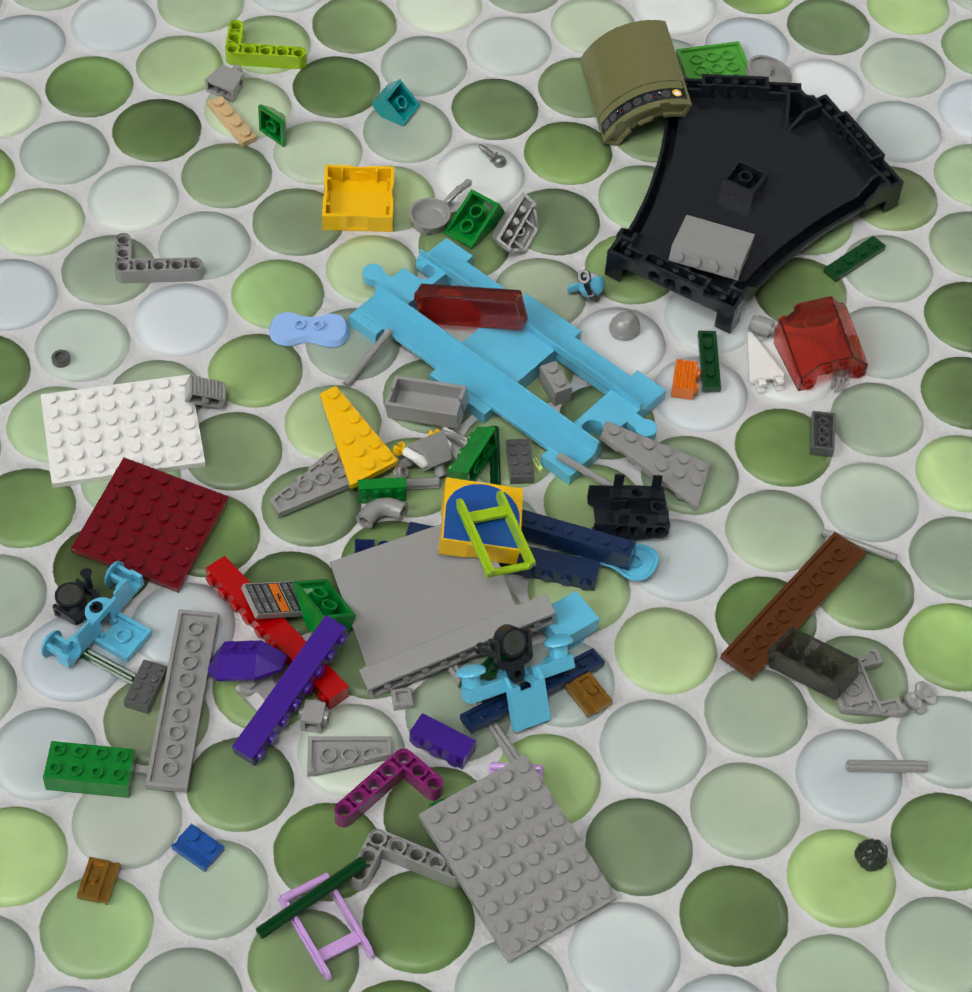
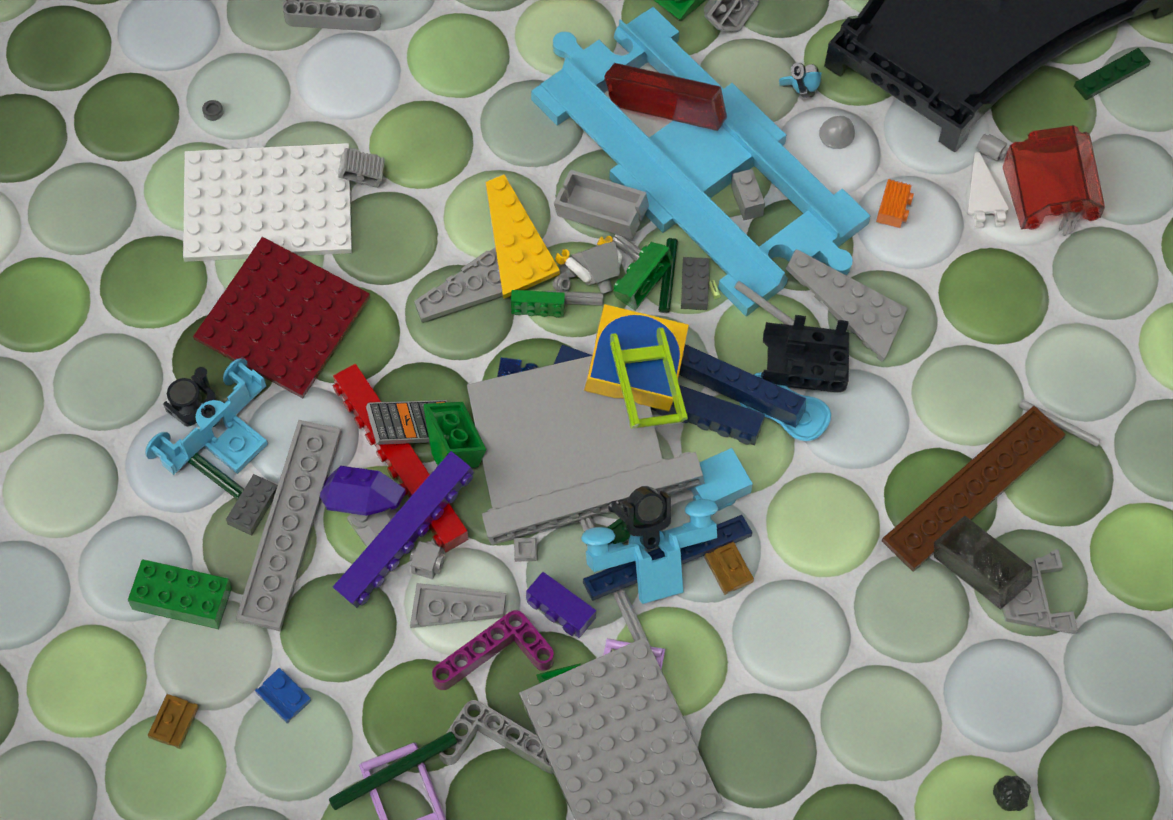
camera: 10 degrees right, 10 degrees up
light blue plate [269,312,350,348] -> none
light grey bar [343,328,393,387] -> none
light grey cylinder [356,497,408,529] -> none
light grey brick [669,215,755,280] -> none
dark green plate [697,330,721,392] -> none
dark grey piece [809,411,836,457] -> none
light grey axle [846,760,928,773] -> none
light grey piece [904,681,936,714] -> none

